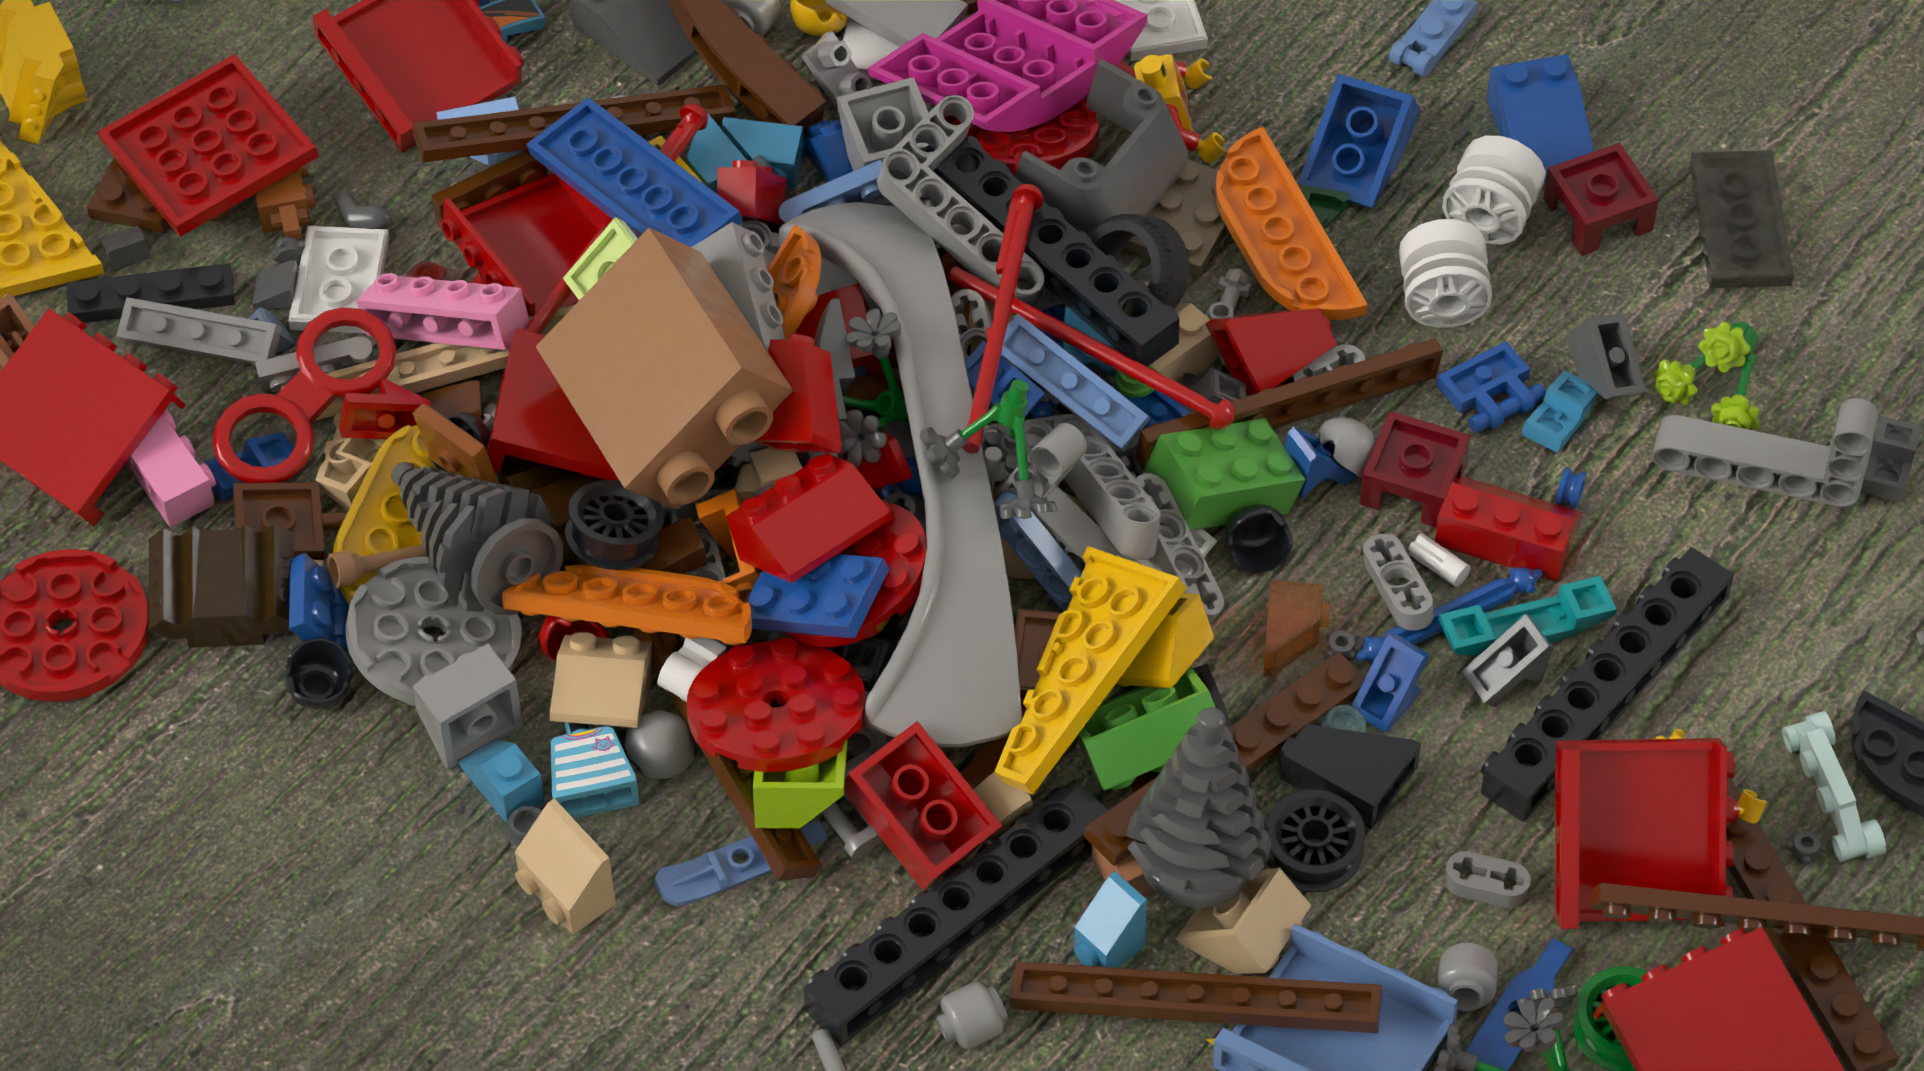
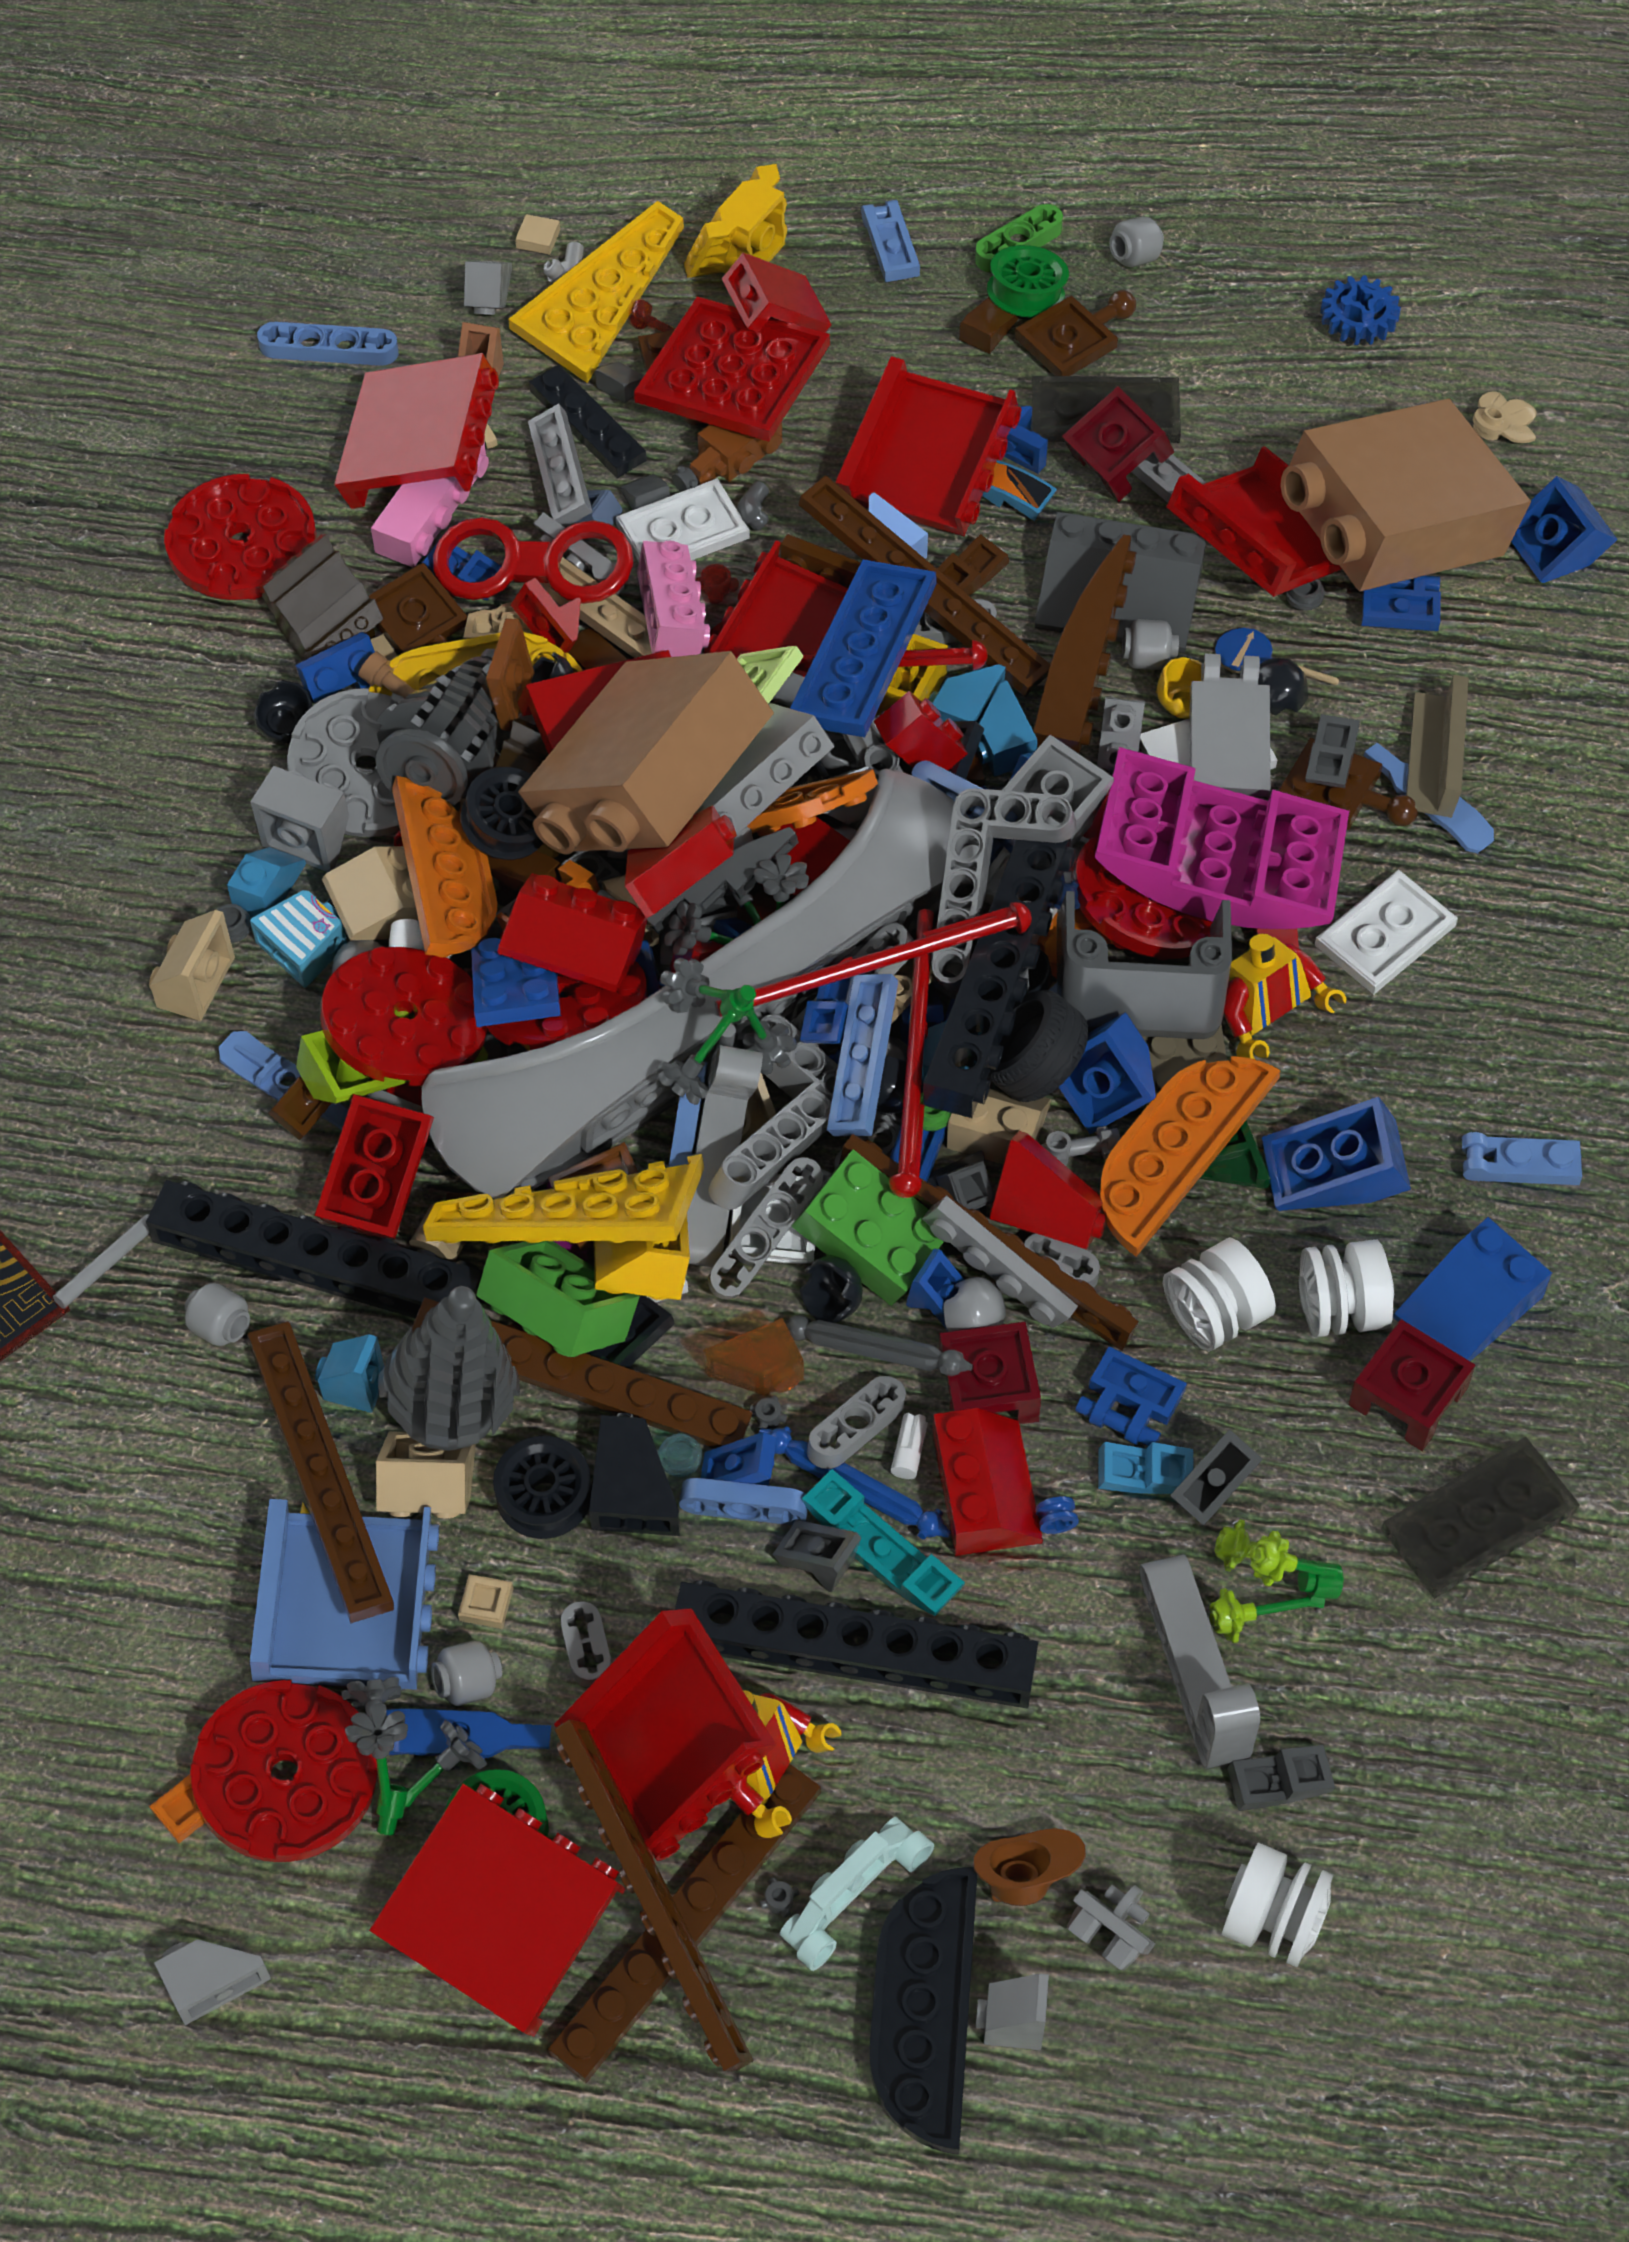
camera: 60 degrees right, 5 degrees up
none -> tan tile [458,1574,513,1629]
none -> clear red hand [630,300,676,332]
none -> medium blue beam [679,1478,808,1525]
none -> red panel [722,253,832,333]
none -> dark grey wheel [778,1315,972,1376]
none -> light grey plate [922,1196,1078,1328]
none -> reddish brown slope [937,534,1010,595]
none -> dark orange piece [974,1828,1086,1906]
none -> blue slope [1059,1012,1156,1134]

